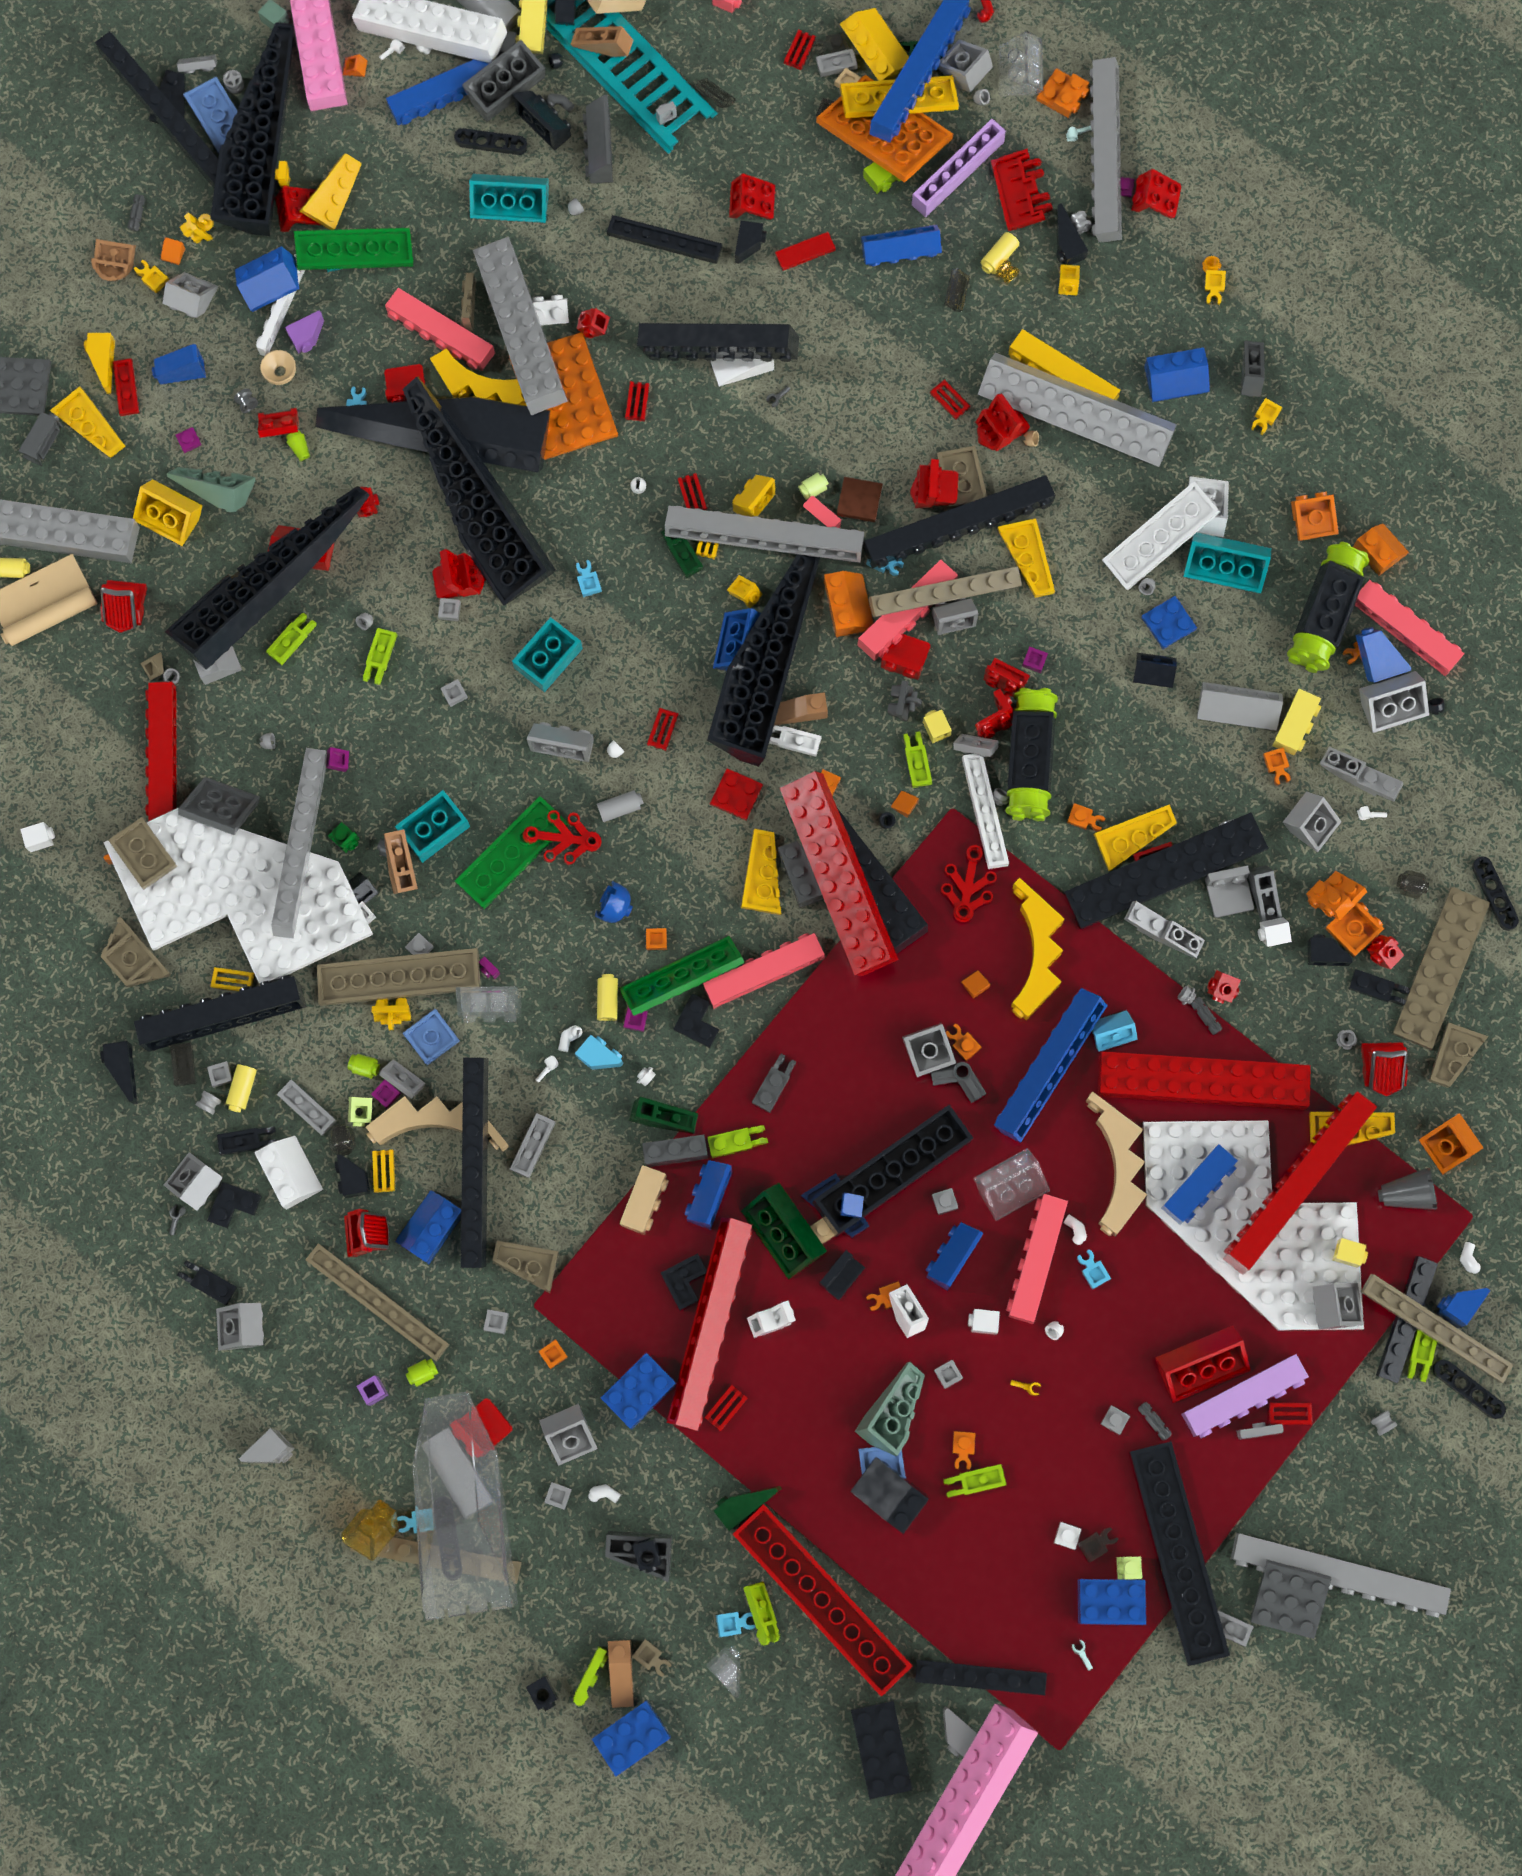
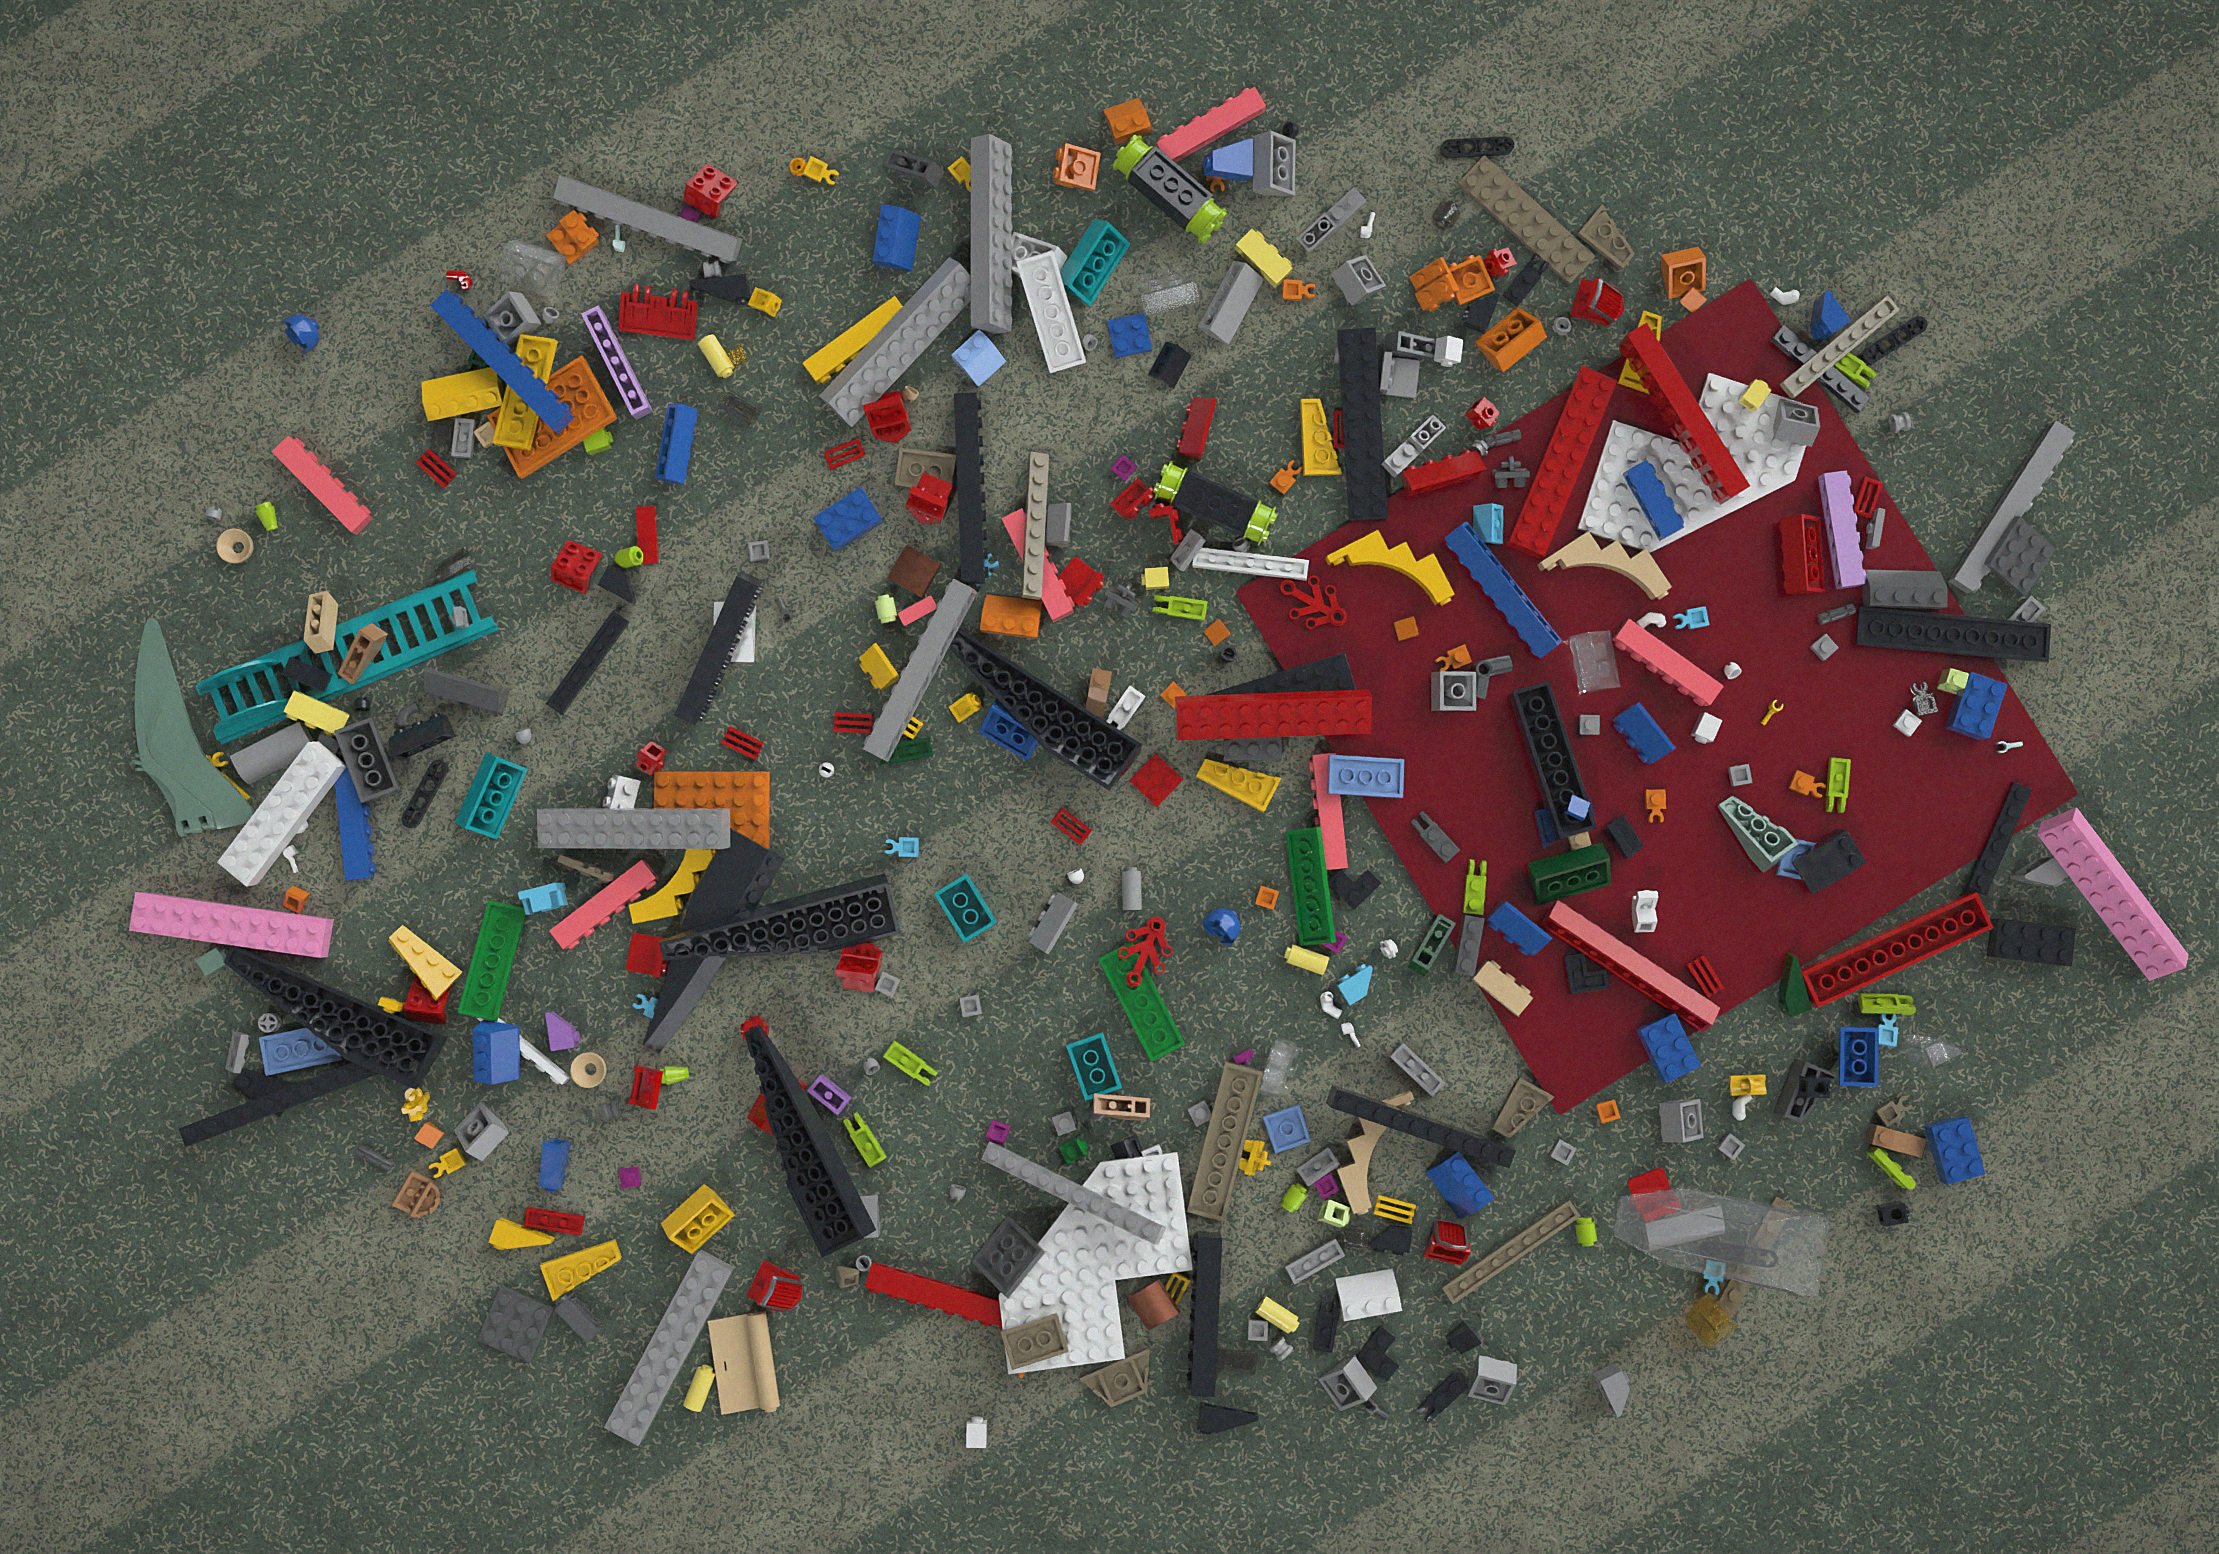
camera: 75 degrees left, 10 degrees up
sand green wedge [167,467,255,512] -> none
medium lavender brick [357,1375,388,1406] -> none
white slope [889,1285,929,1338] -> none
yellow wing [997,518,1055,598] -> none
dark grey cone [1378,1168,1437,1210] -> none
none -> medium azure panel [518,883,568,915]
none -> lime brick [615,546,643,568]
none -> light grey tile [748,540,770,562]
none -> medium lavender brick [807,1074,852,1115]
none -> blue brick [813,487,884,552]
none -> light blue slope [952,329,1006,387]
none -> light grey brick [971,134,1012,334]
none -> light grey plate [1052,1111,1076,1136]
none -> copper slope [1127,1279,1181,1330]
none -> clear slope [1134,263,1200,316]
none -> red slope [1176,397,1217,461]
none -> medium blue plate [1327,755,1404,798]
none -> red slope [1400,450,1486,497]
none -> black slope [1446,1321,1482,1354]
none -> orange slope [1474,307,1547,372]
none -> dark grey hips [1492,456,1530,488]
none -> orange slope [1679,287,1707,313]
none -> yellow hips [1729,1074,1767,1096]
none -> blue slope [1839,1026,1879,1087]
none -> dark grey slope [1862,570,1947,610]

